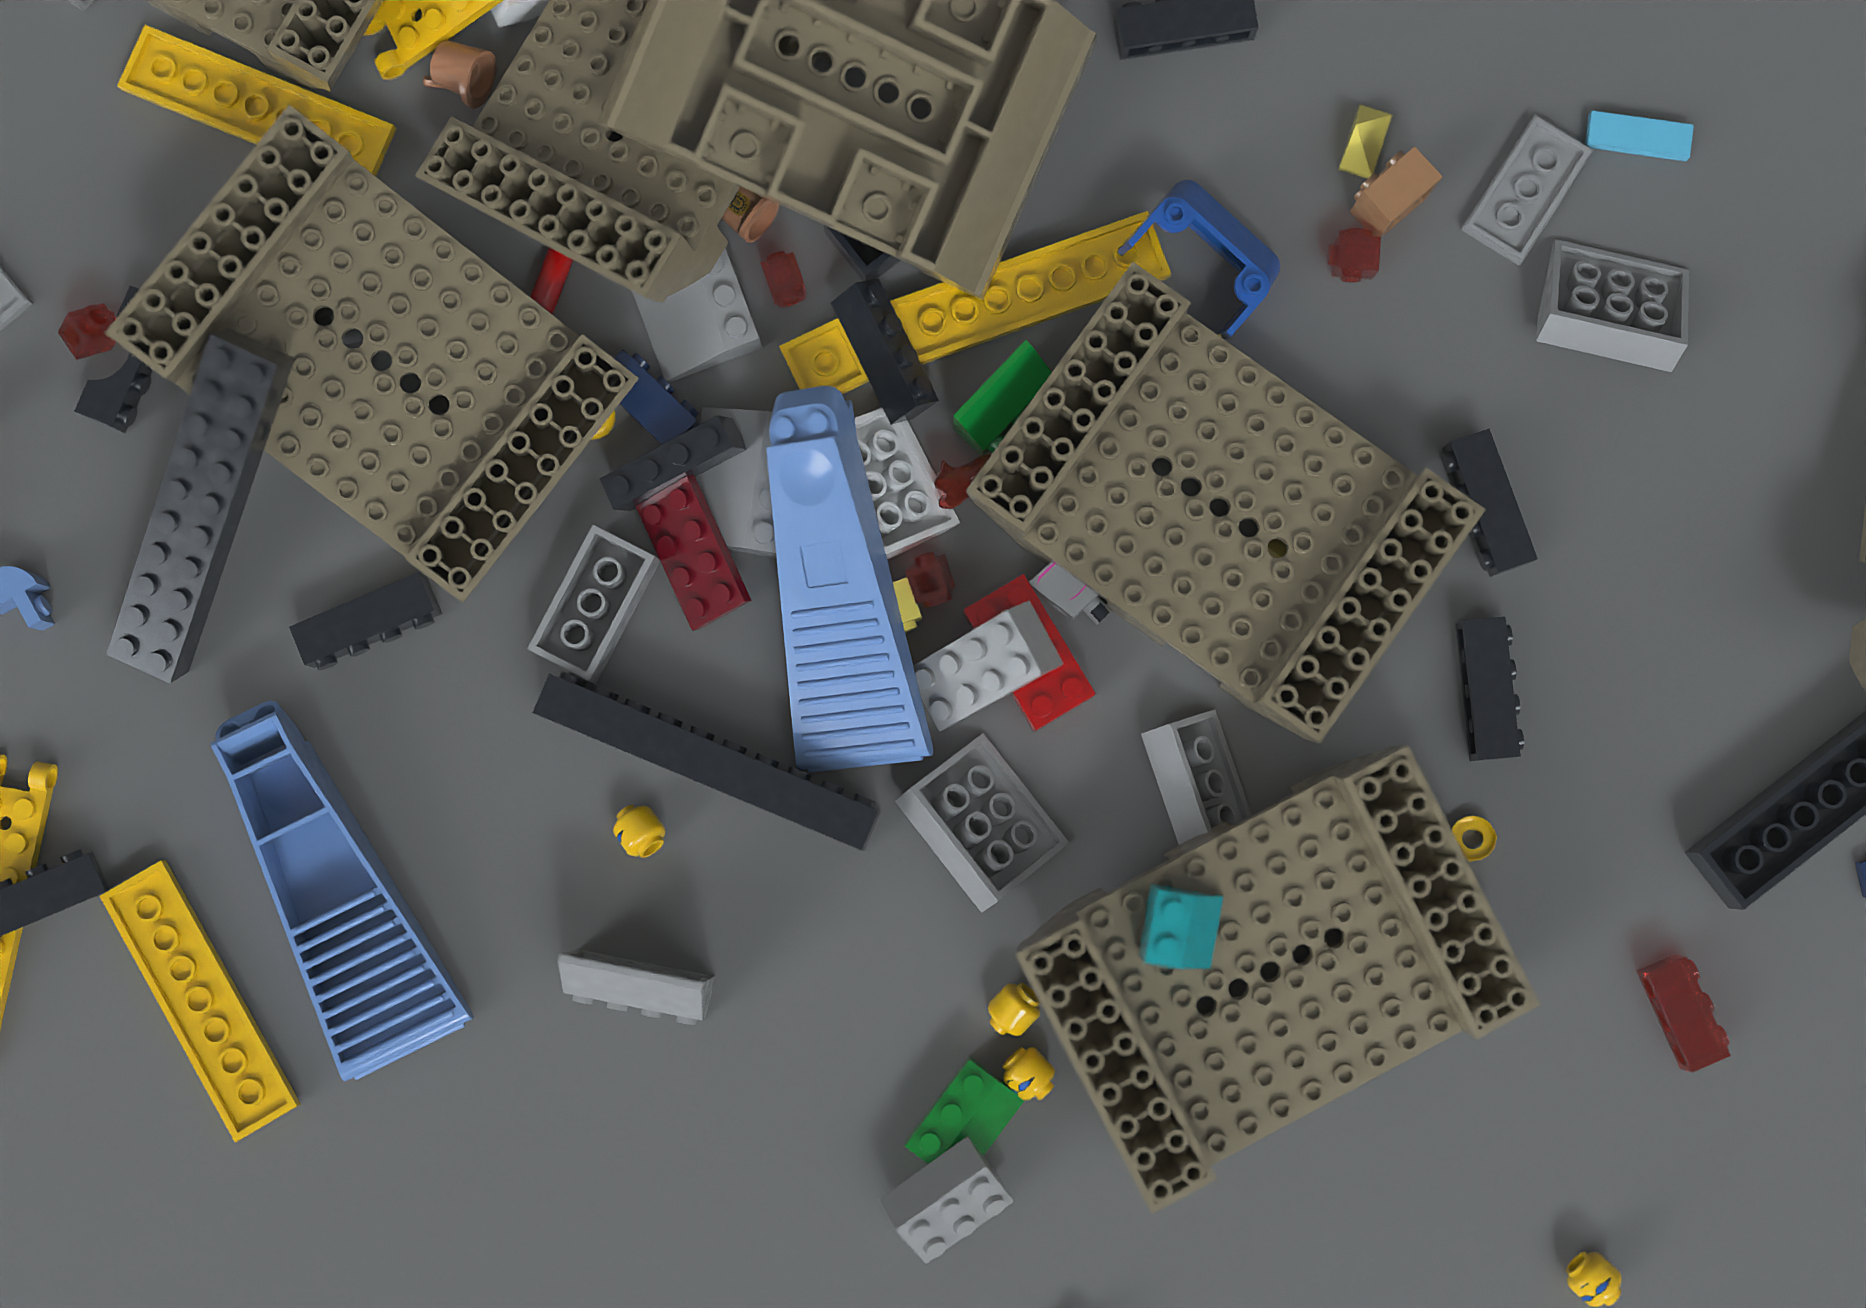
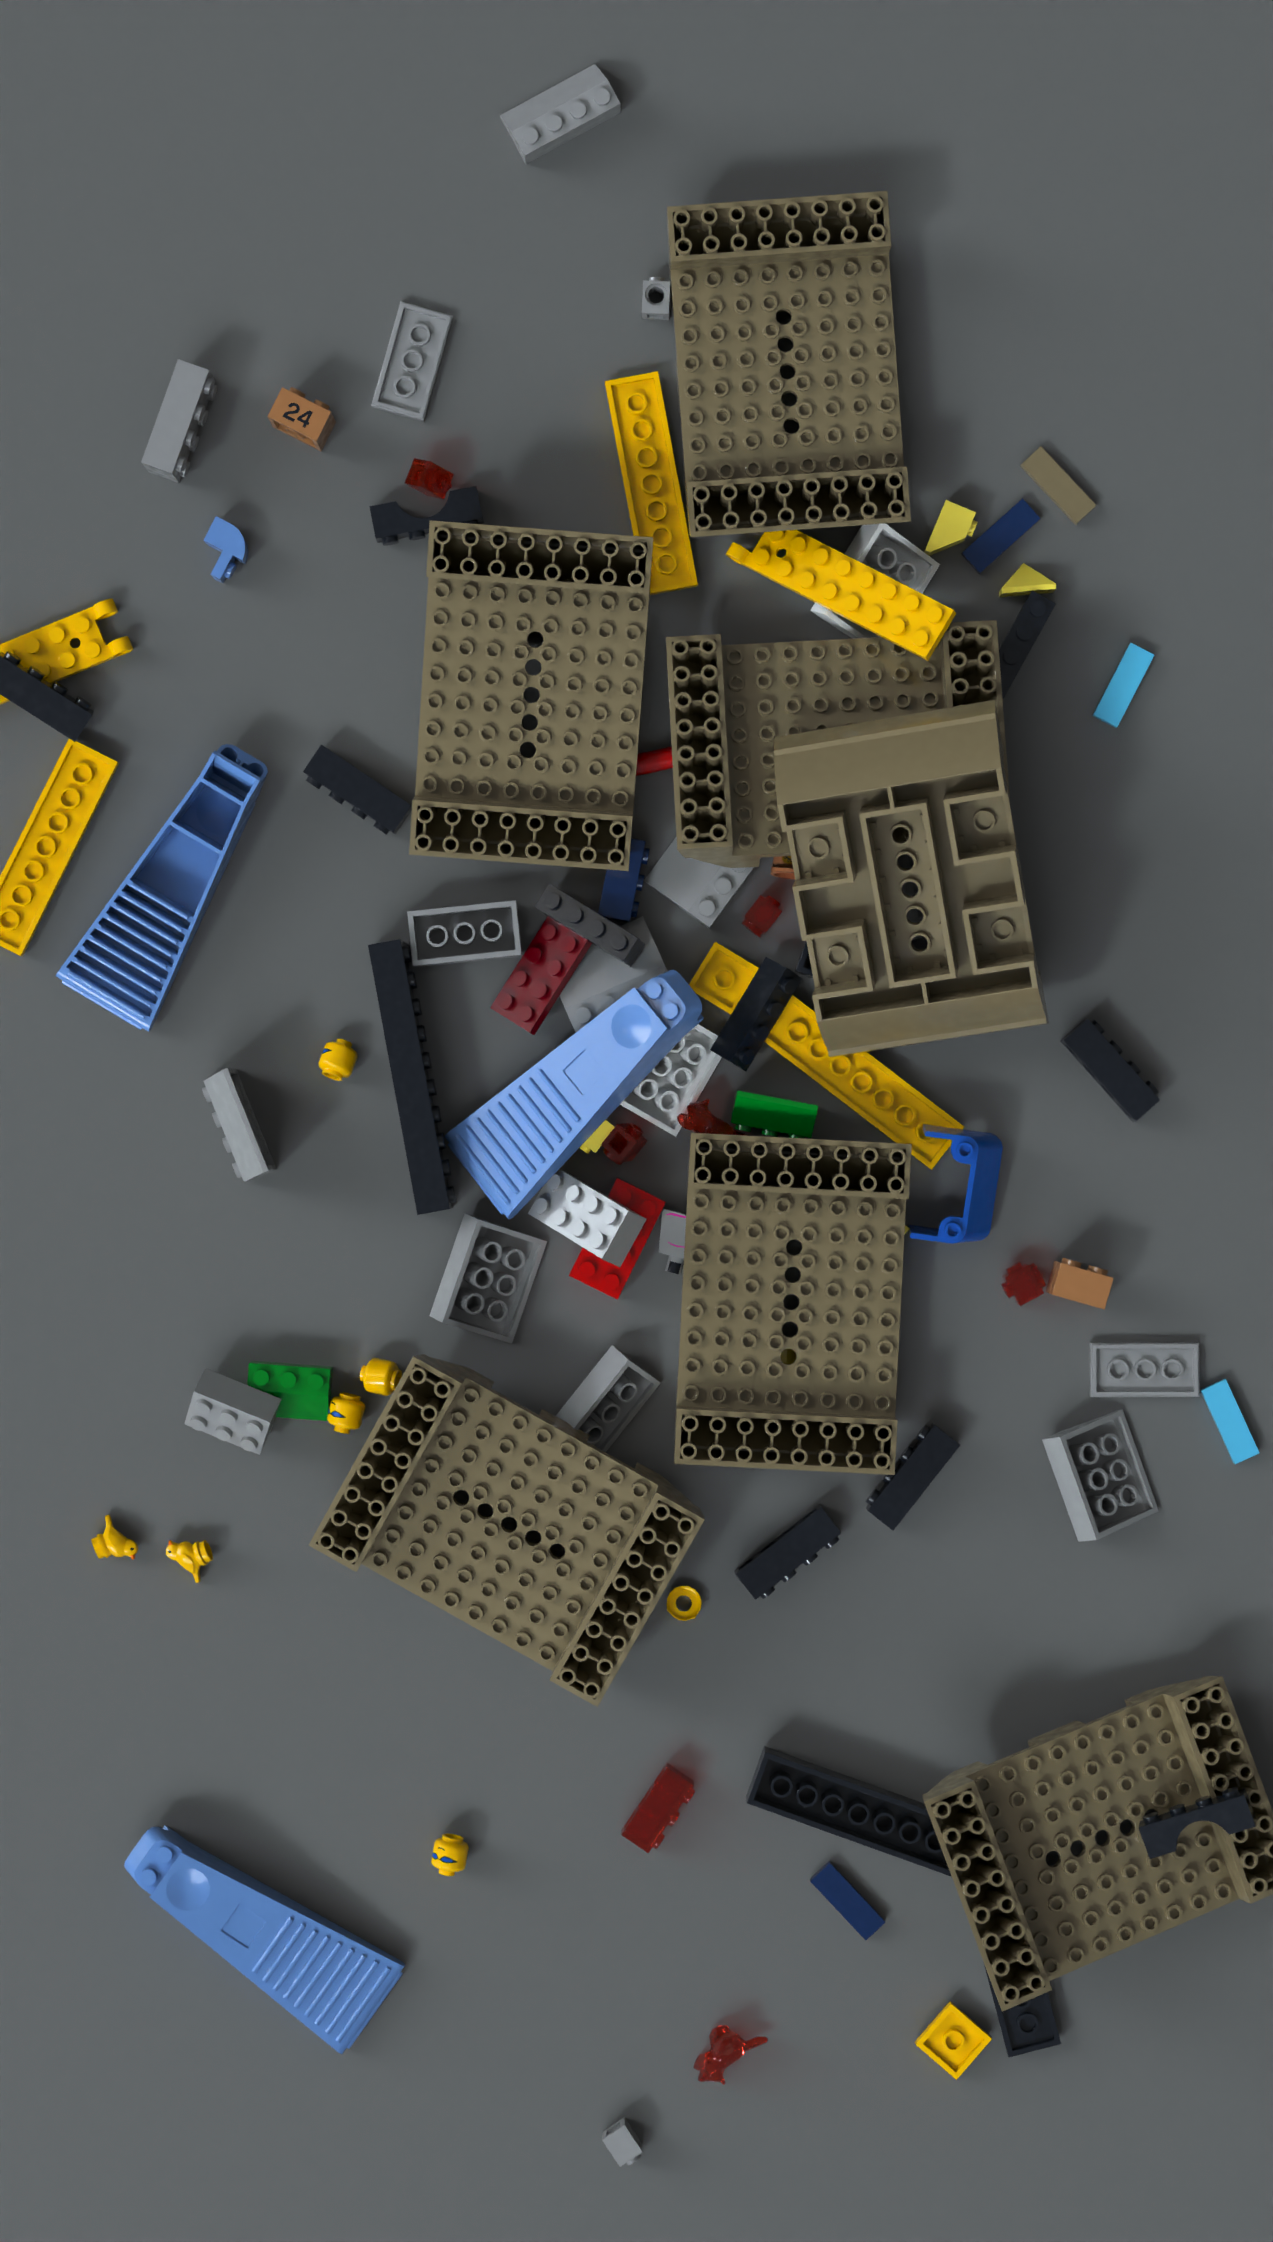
camera: 55 degrees right, 5 degrees up
black brick [106,328,295,683] -> none
nougat hat [423,40,497,109] -> none
teal slope [1138,884,1223,969] -> none
light yellow slope [1338,105,1392,179] -> none

